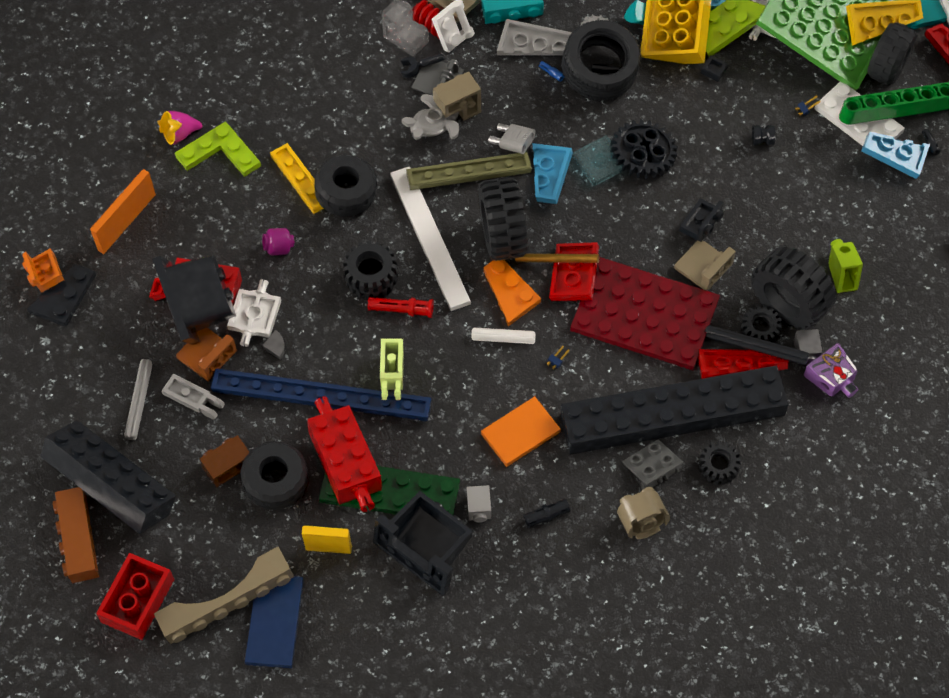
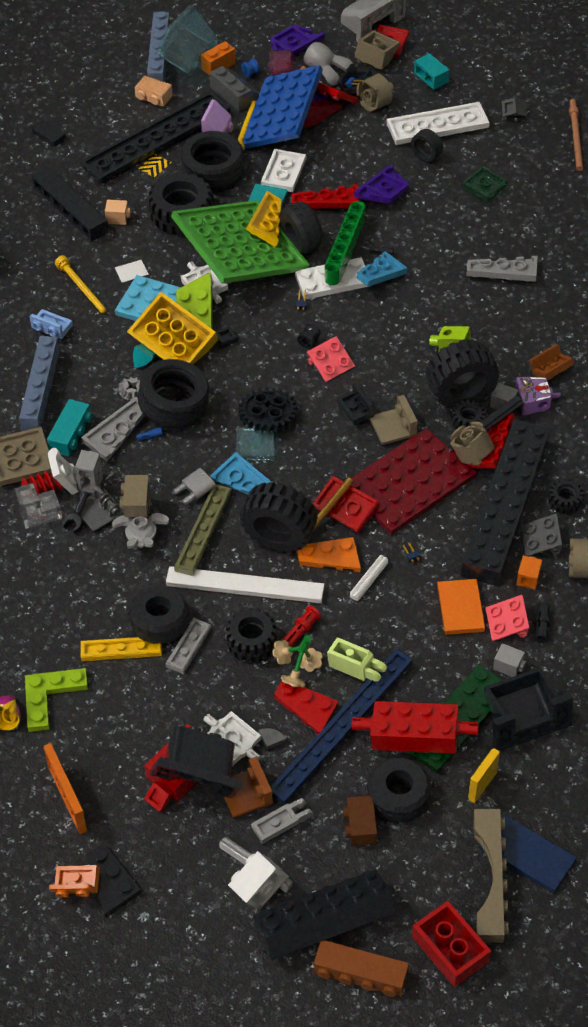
camera: 60 degrees left, 10 degrees down
magenta head [262,228,294,256] -> none
none -> light grey brick [75,450,103,493]
none -> light grey tile [165,618,212,674]
none -> white brick [228,851,289,910]
none -> tan plant [273,635,323,687]
none -> red wing [274,681,338,735]
none -> coral hinge [307,336,355,382]
none -> dark tan brick [450,422,495,465]
none -> coral hinge [486,595,530,641]
none -> orange brick [516,555,542,590]
none -> dark orange bracket [530,344,574,380]

